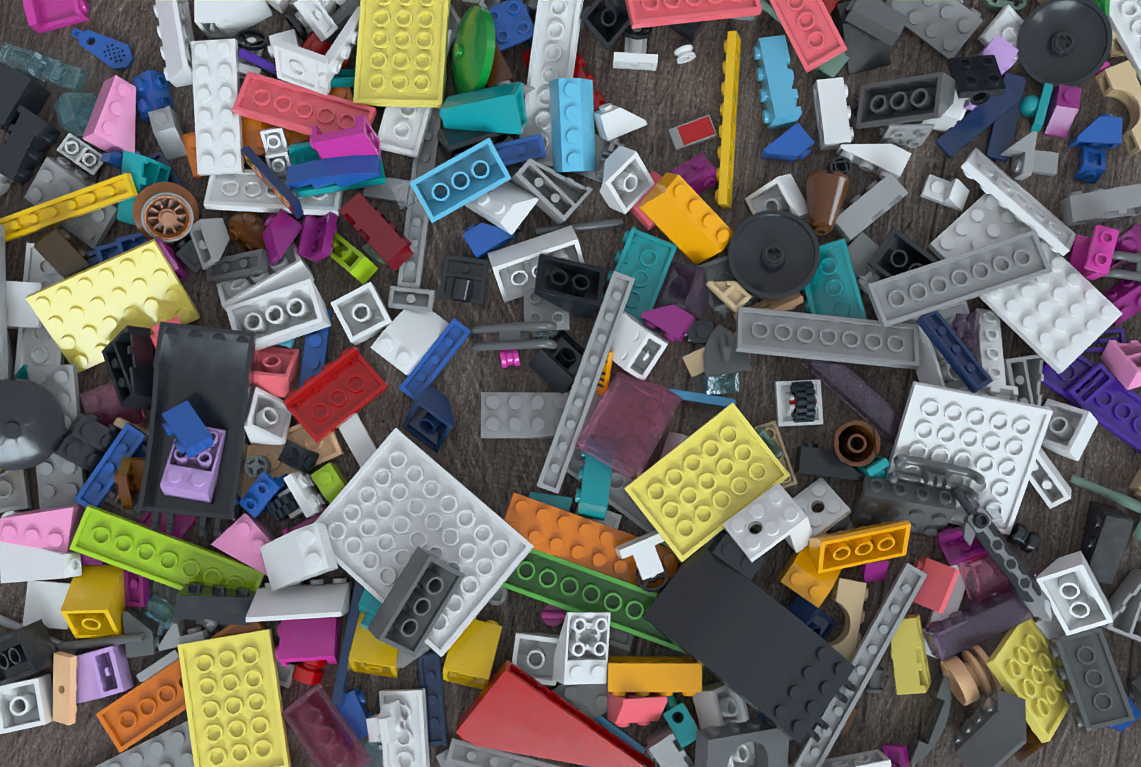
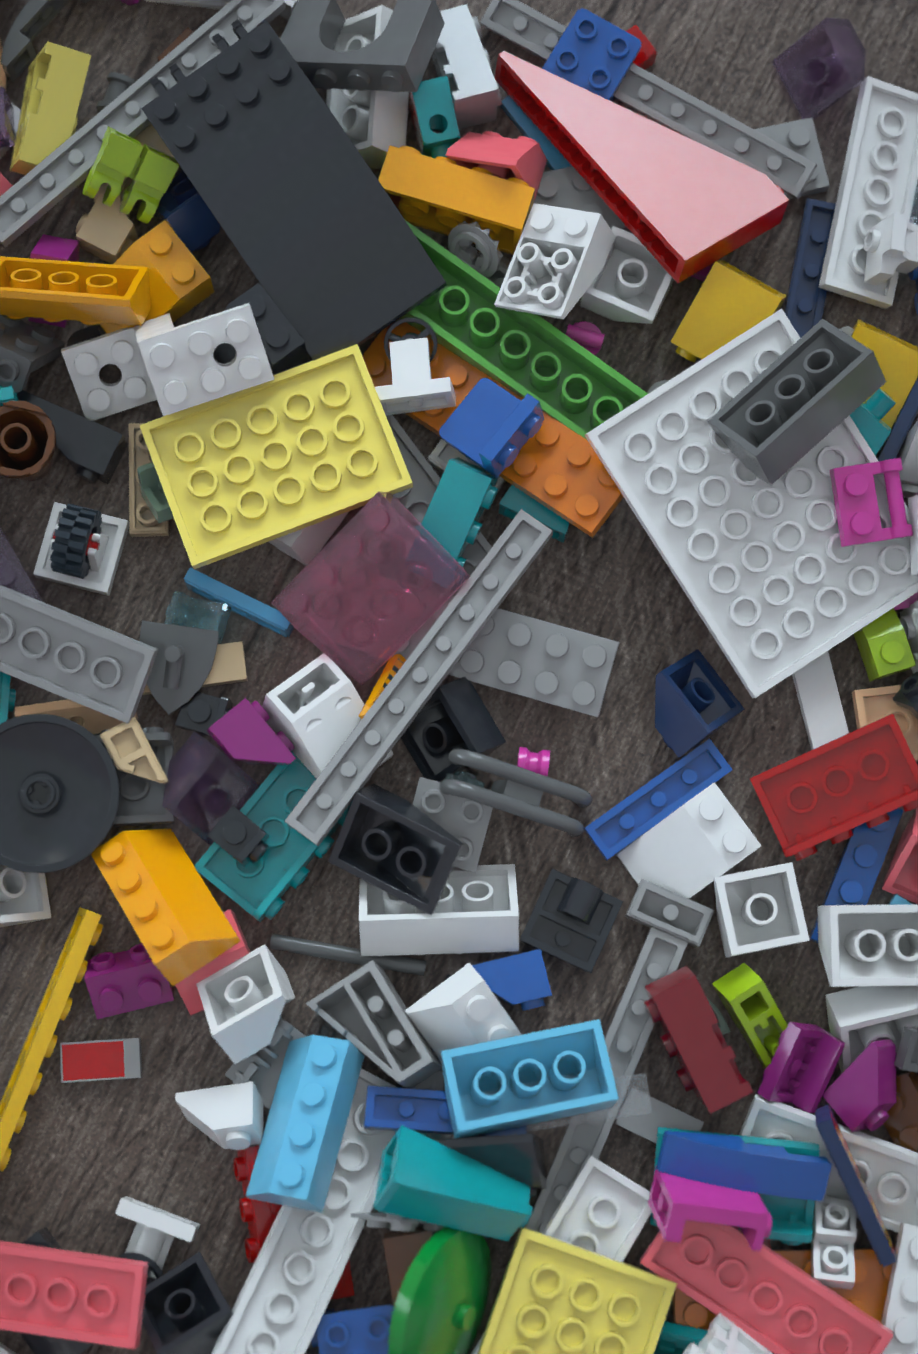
camera: 165 degrees left, 5 degrees down
white bush [674,45,696,64] -> none
none -> lime legs [83,126,179,224]
none -> black bracket [207,806,270,867]
none -> blue bracket [439,378,545,478]
none -> light grey gear [448,221,503,278]
none -> dark pink plate [830,458,913,547]

